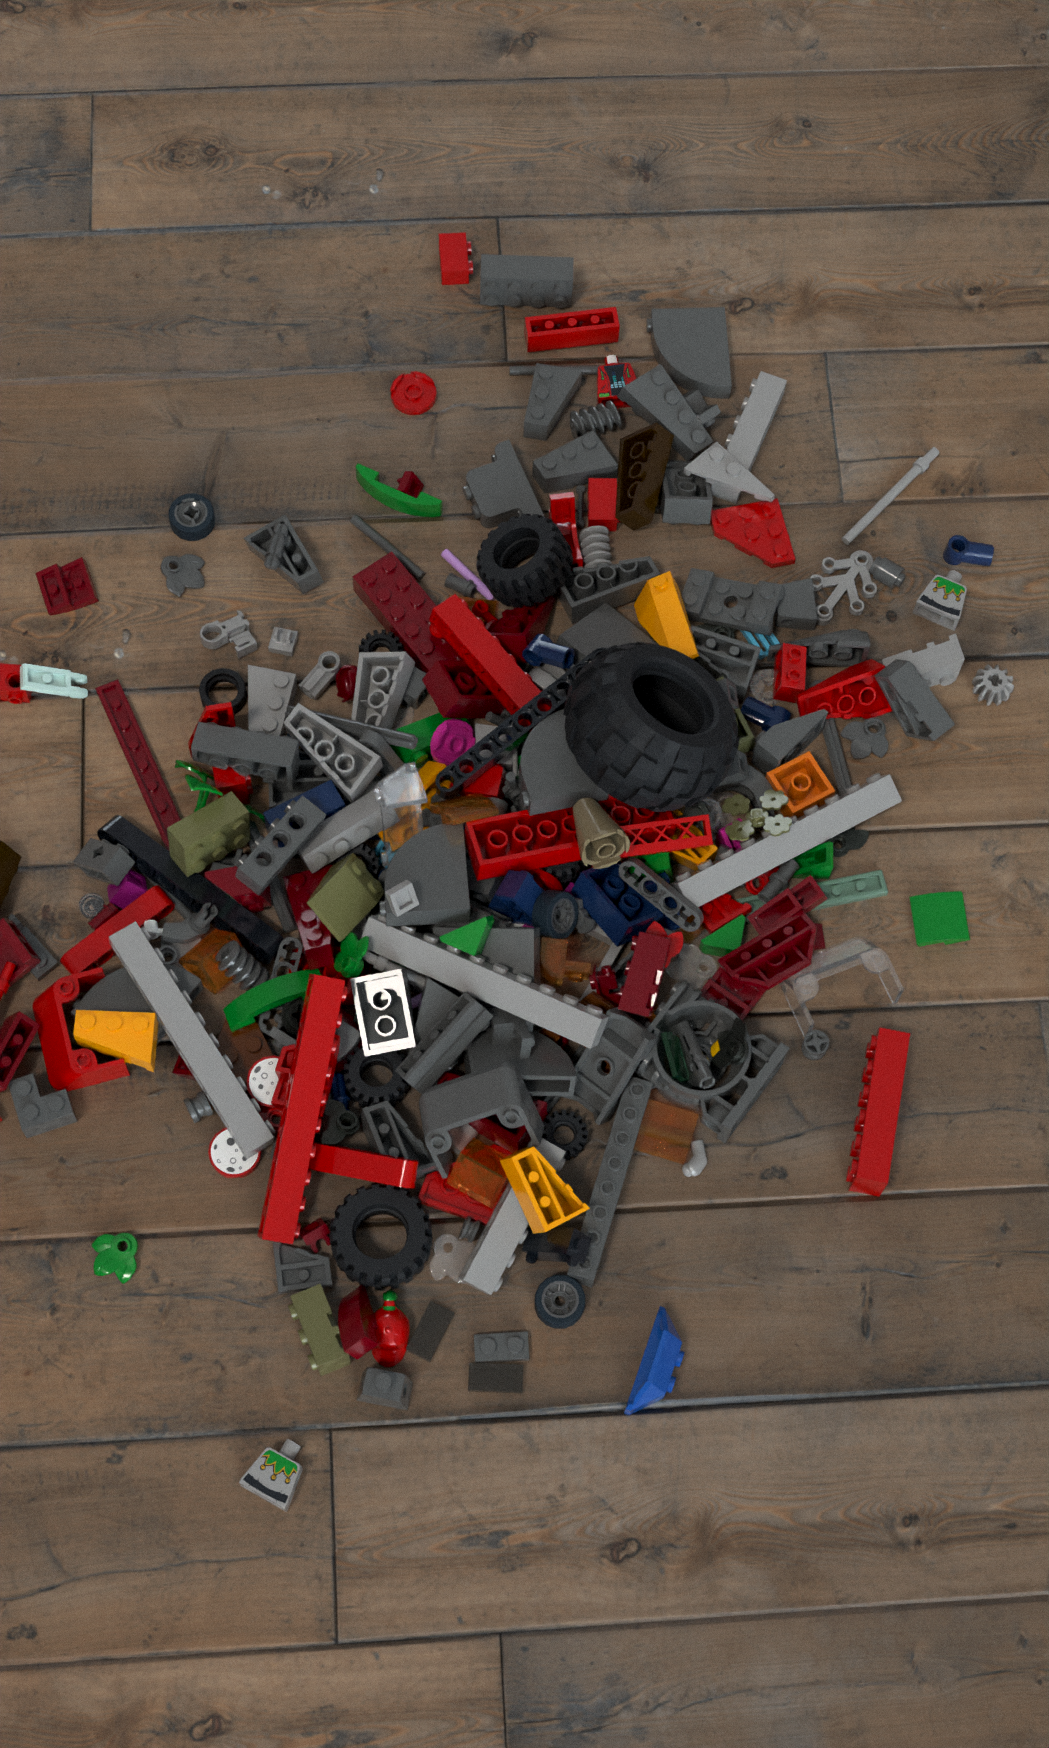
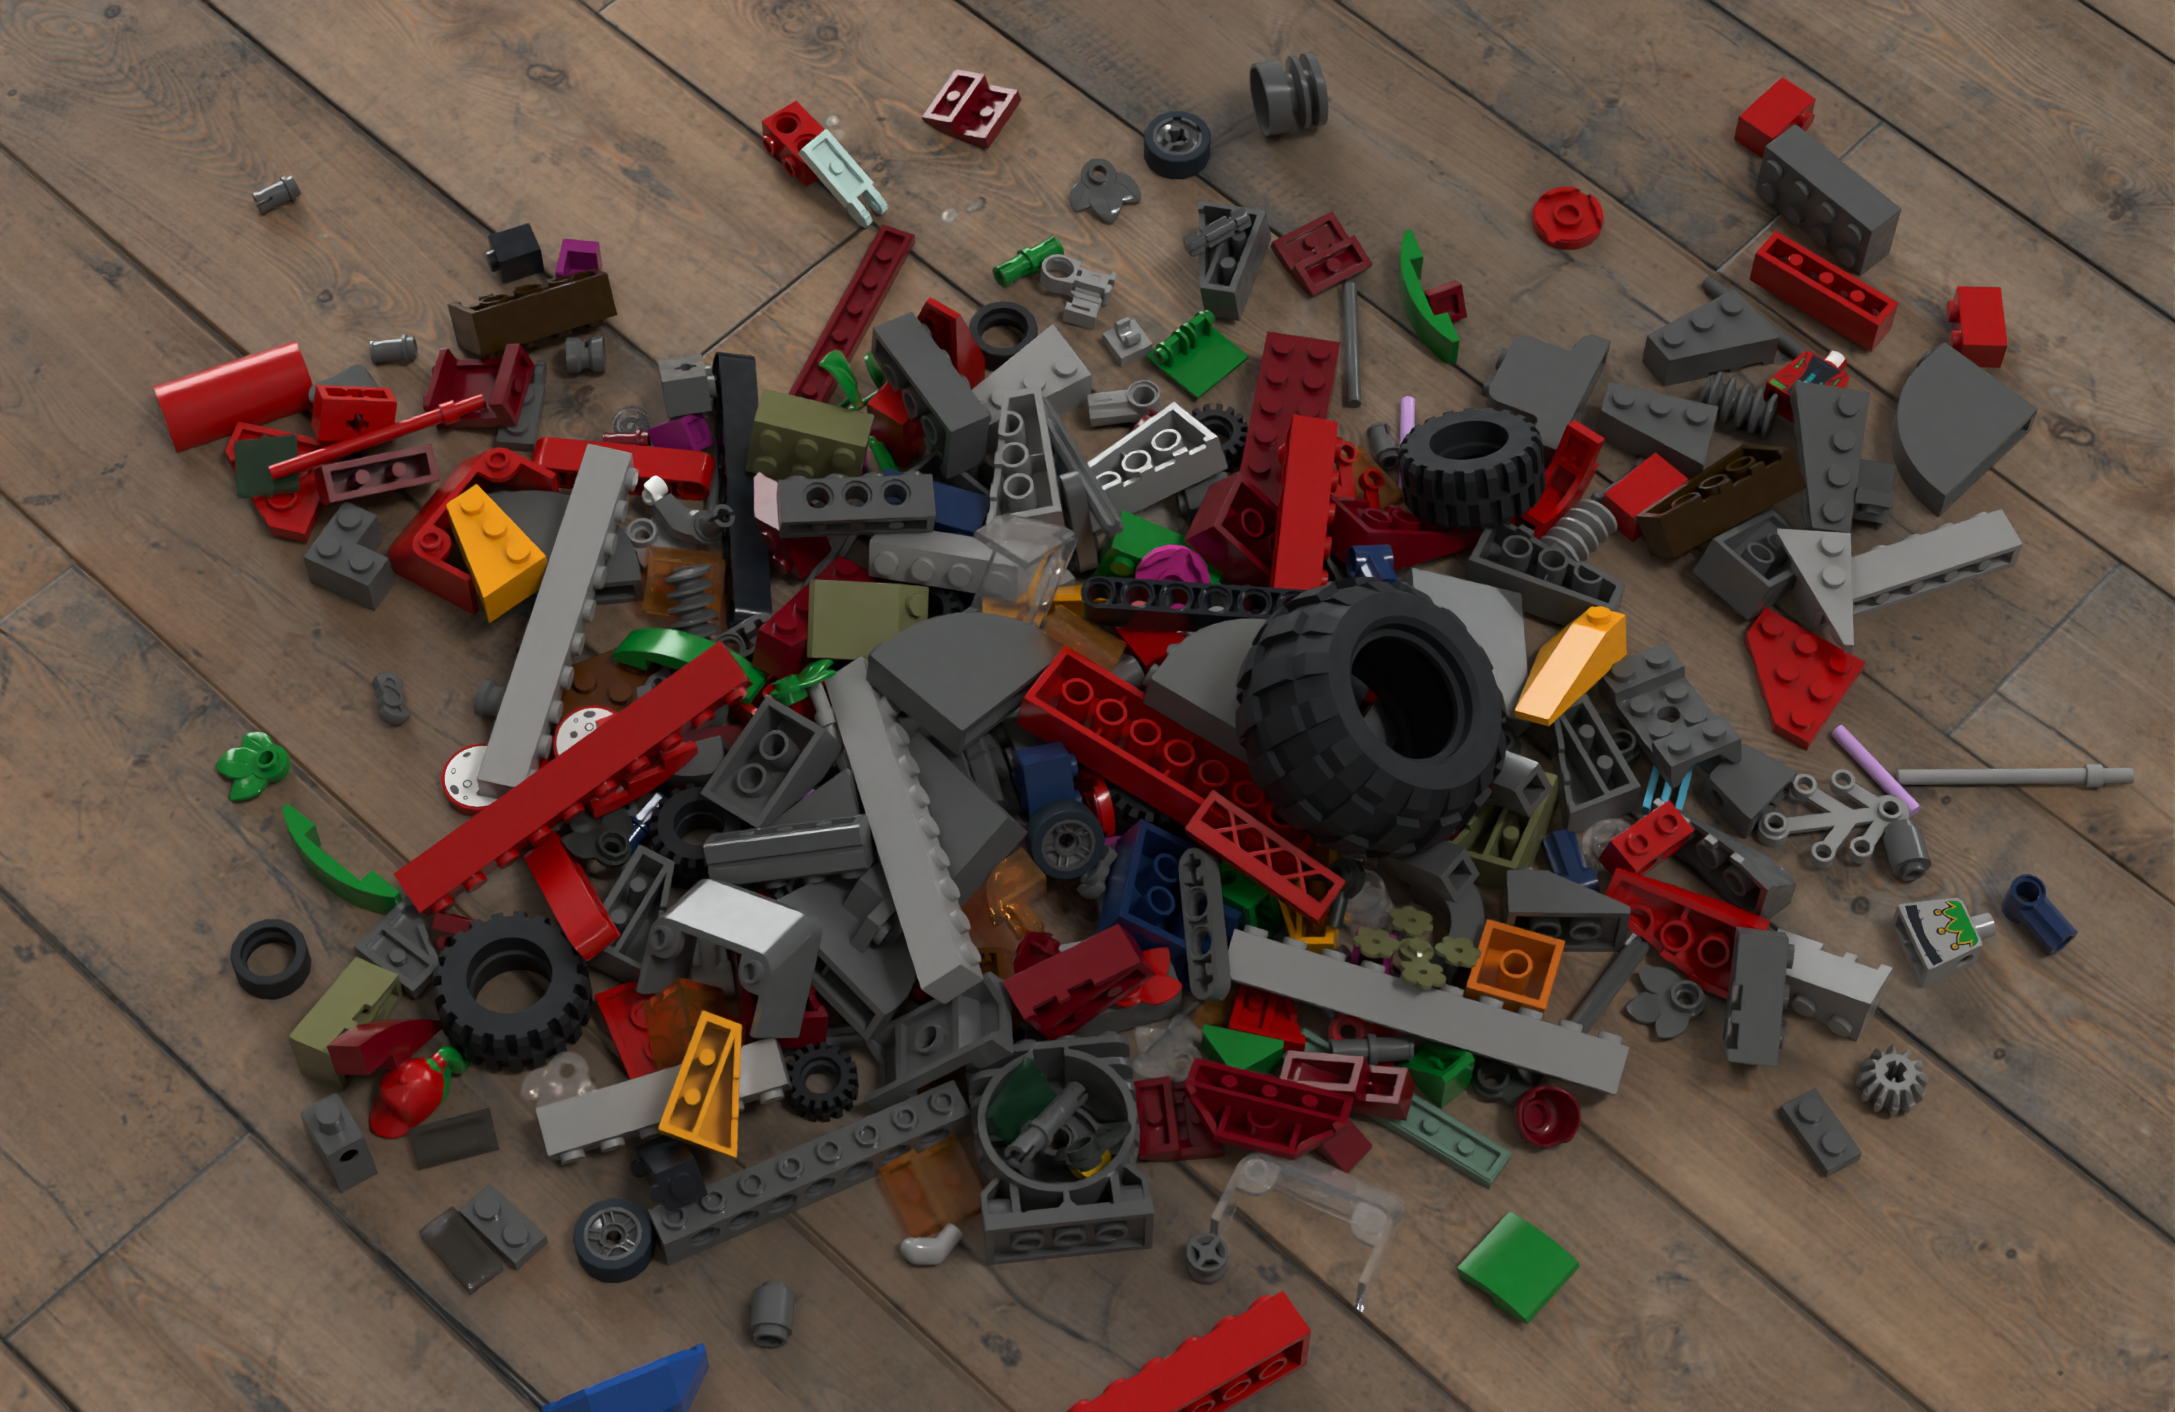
camera: 50 degrees right, 10 degrees down
light grey torso [239,1439,303,1512] -> none
light grey tile [385,880,419,917] -> none
green slope [439,915,494,956] -> none
dark grey bush [458,1216,480,1243] -> none
dark tan cone [573,798,630,869] -> none
none -> black tyre [230,919,312,999]
none -> green slope [282,803,402,915]
none -> dark grey piece [372,672,410,725]
none -> dark grey wheel [566,335,606,374]
none -> dark grey brick [750,1281,795,1348]
none -> green pin [992,236,1064,288]
none -> green hinge [1145,310,1249,400]
none -> dark grey wheel [1249,52,1328,137]
none -> dark red slope [1270,211,1373,297]
none -> dark red hair [1513,1085,1581,1148]
none -> dark grey plate [1779,1088,1862,1178]
none -> lavender bar [1831,725,1921,817]
none -> red brick [1946,286,2008,368]

